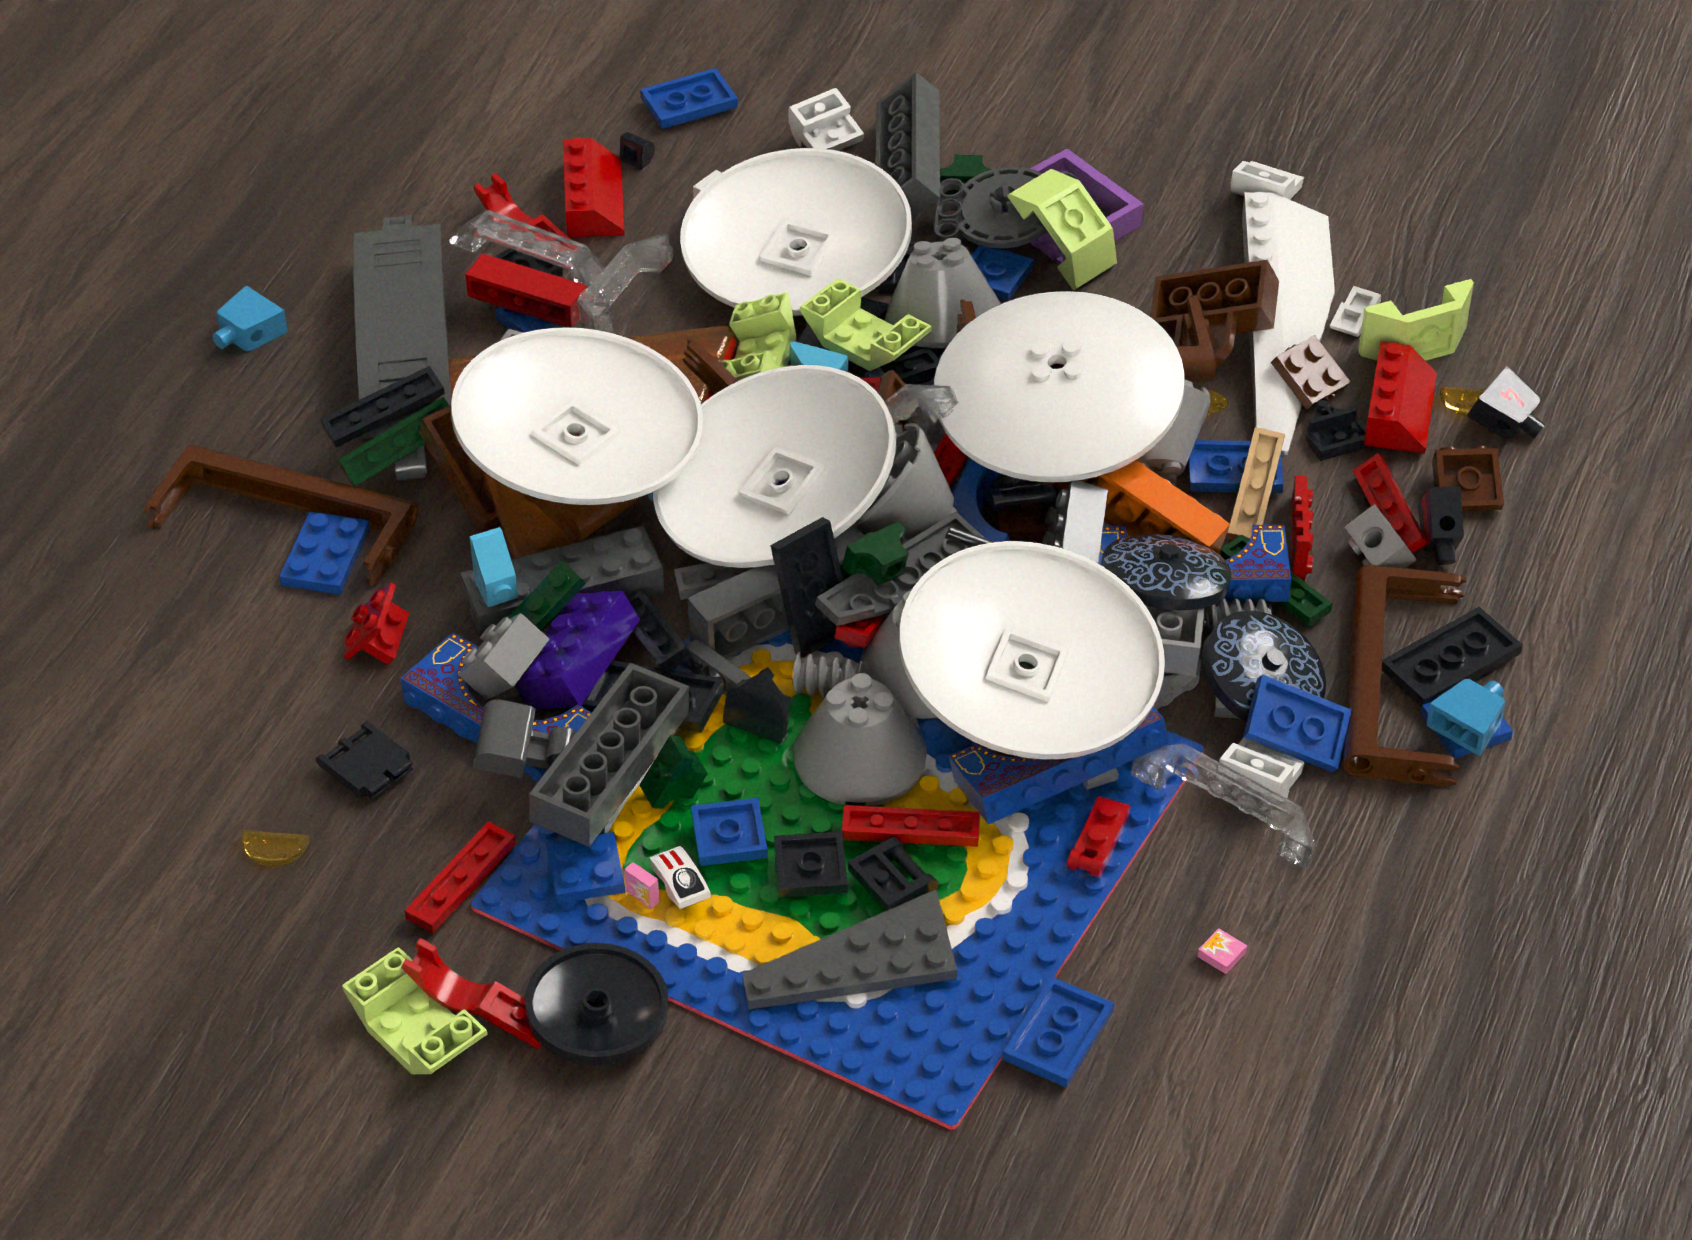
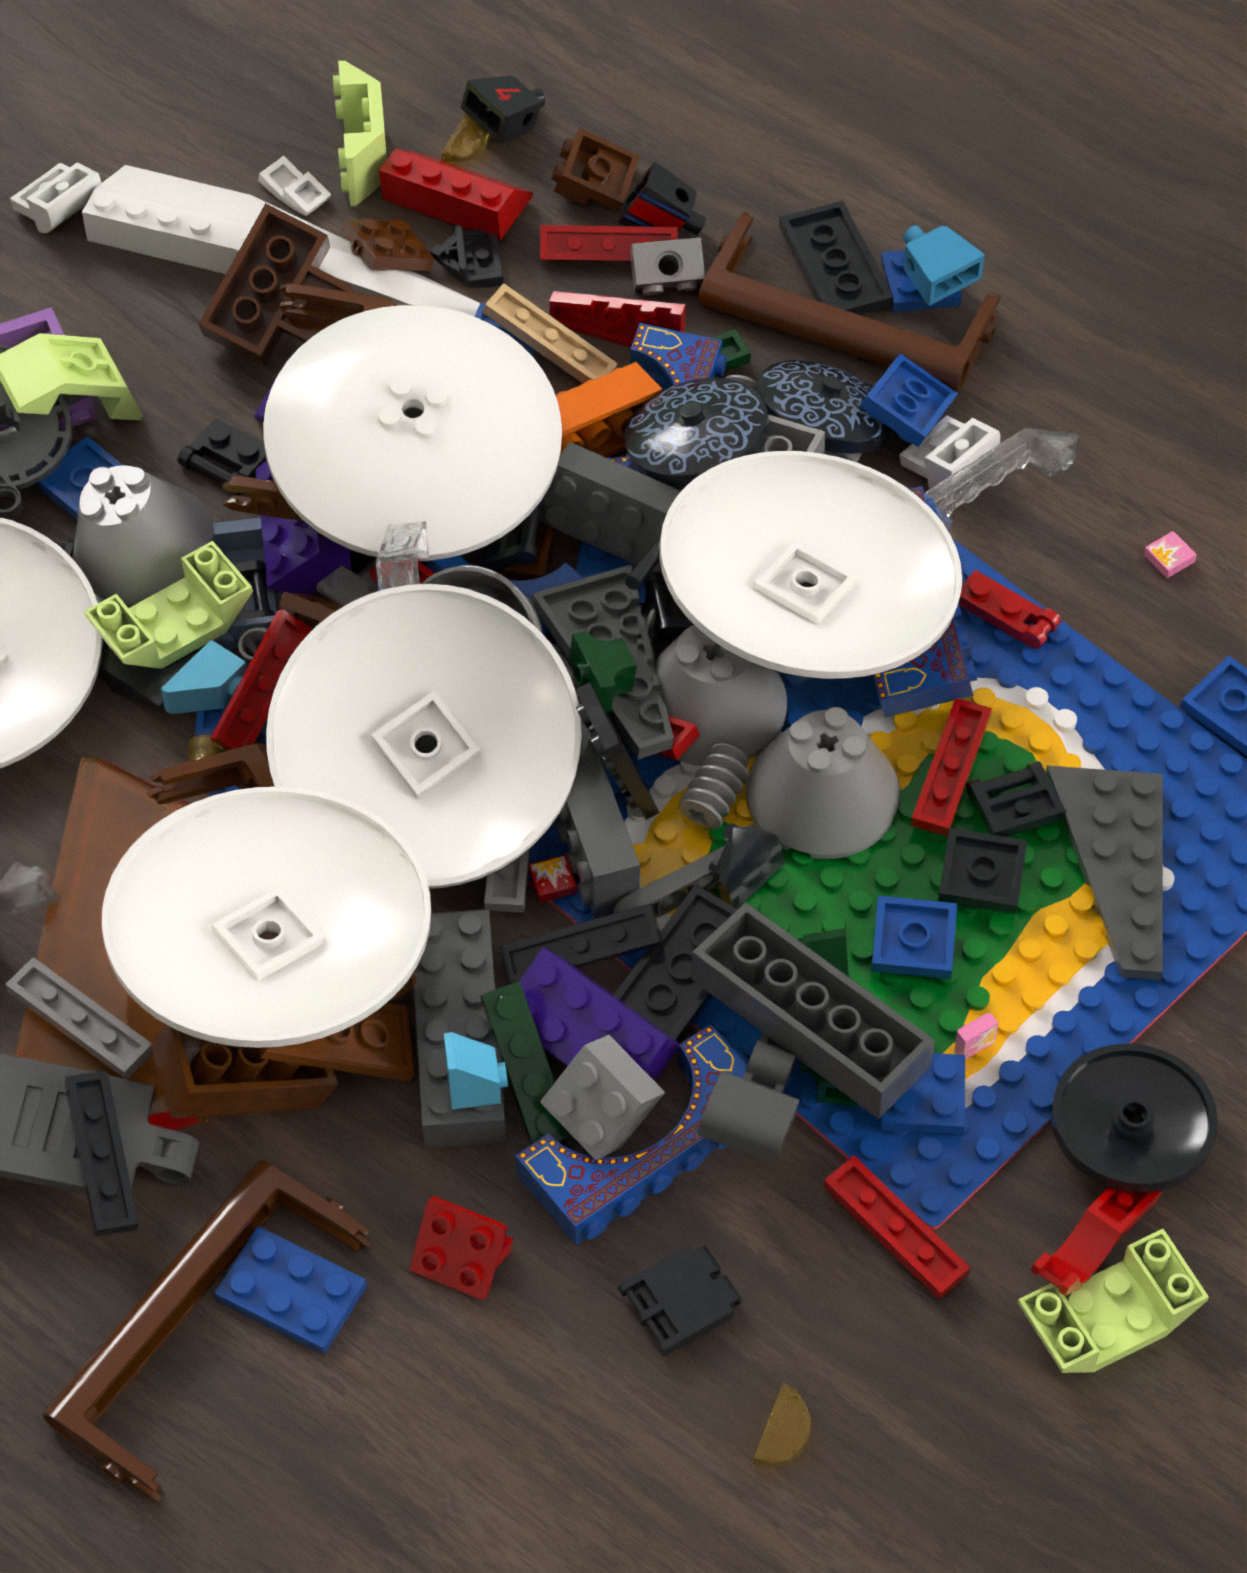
camera: 75 degrees left, 10 degrees up
dark green plate [337,397,449,486] -> none
slope [649,846,711,909] -> none
yellowish green slope [721,292,797,381] -> none

